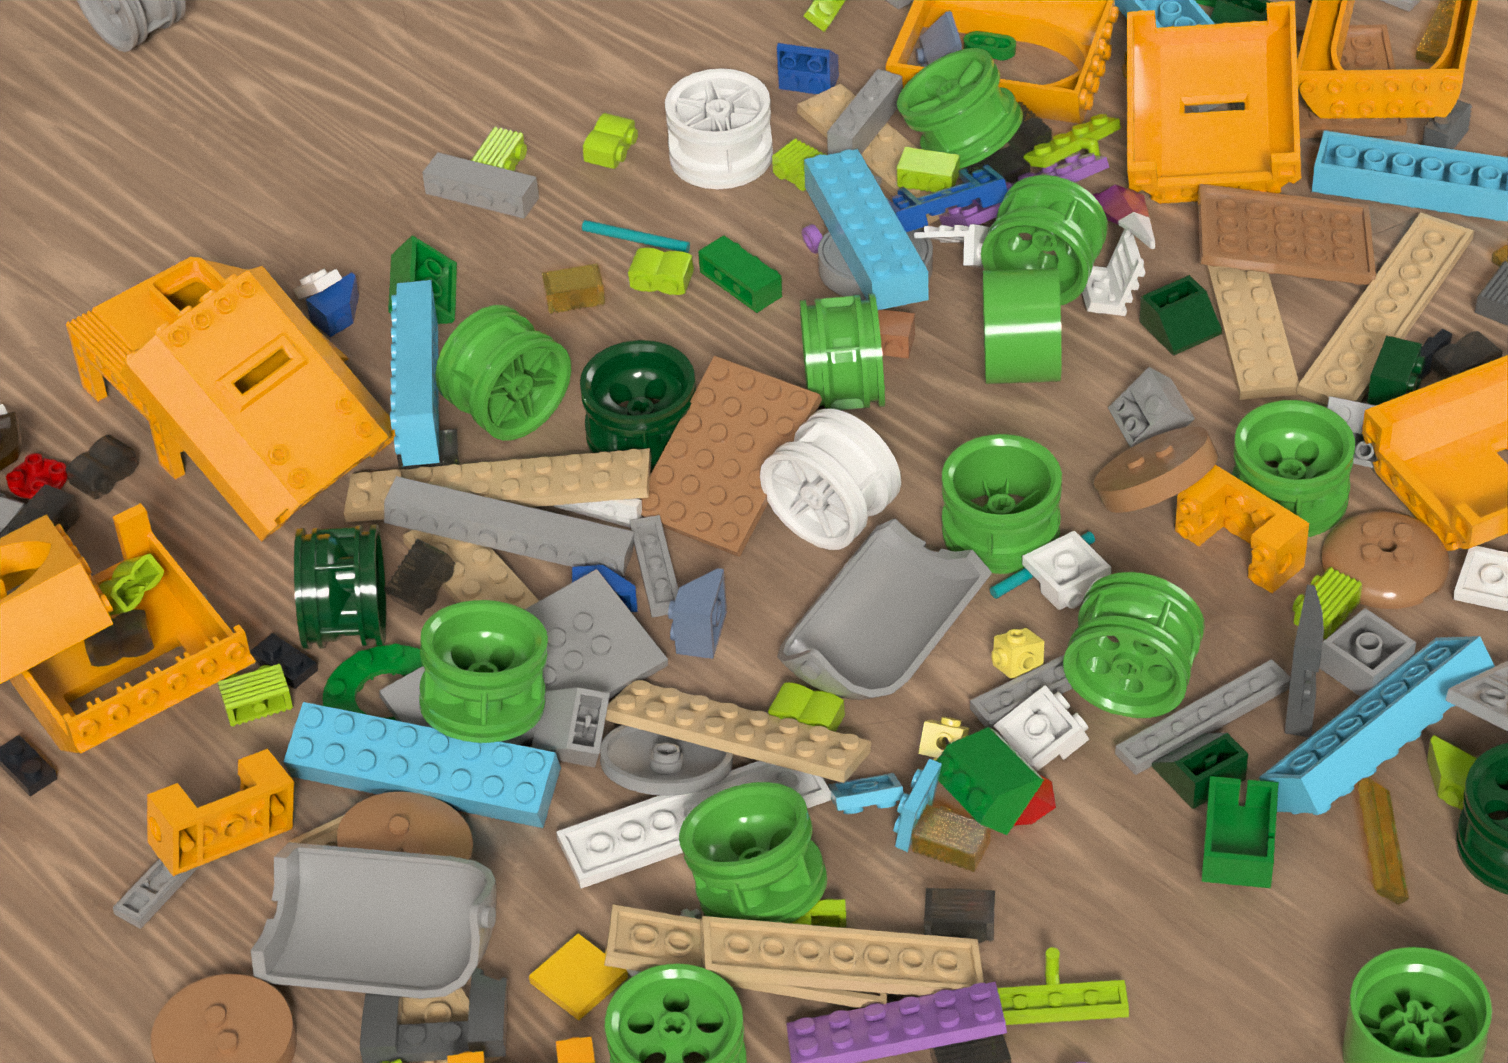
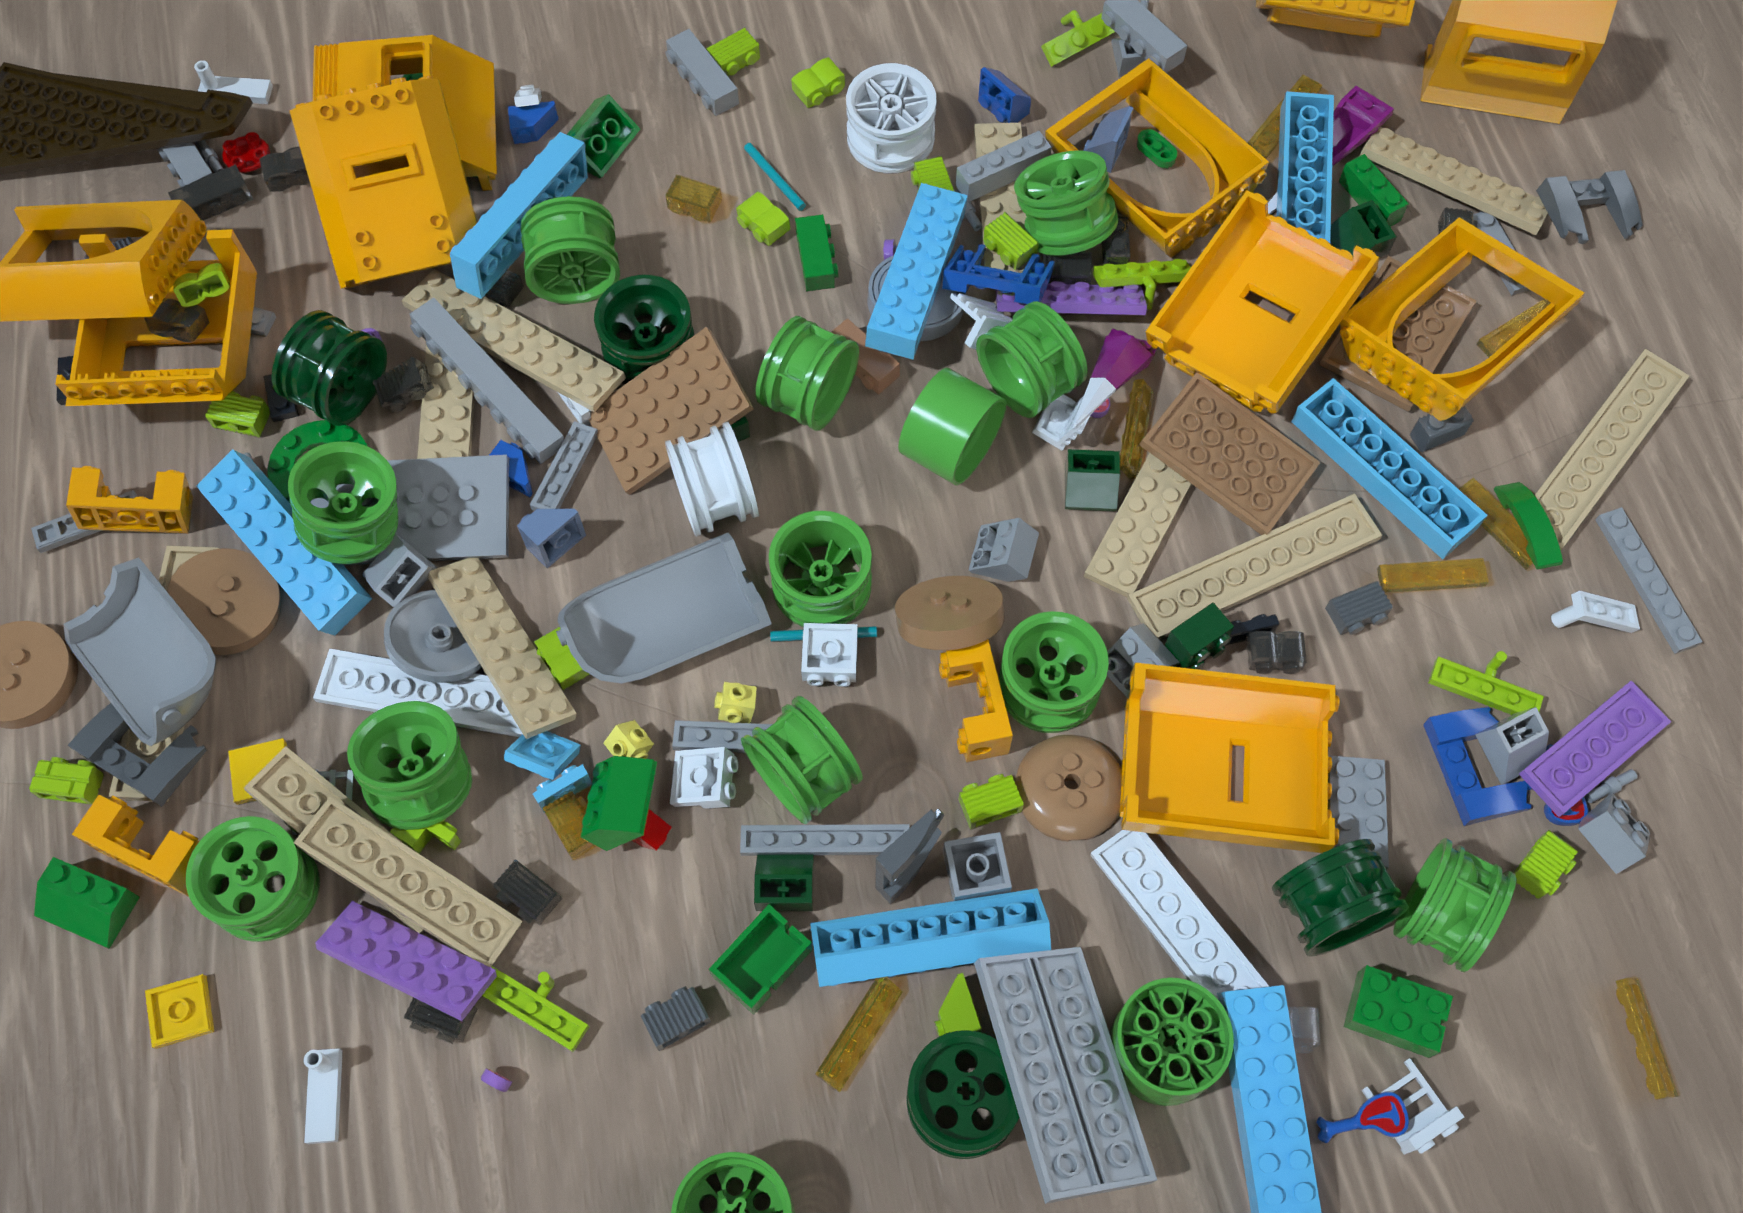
camera: 30 degrees right, 20 degrees up
none -> dark grey brick [641,987,711,1051]
none -> clear yellow plate [1120,379,1154,479]

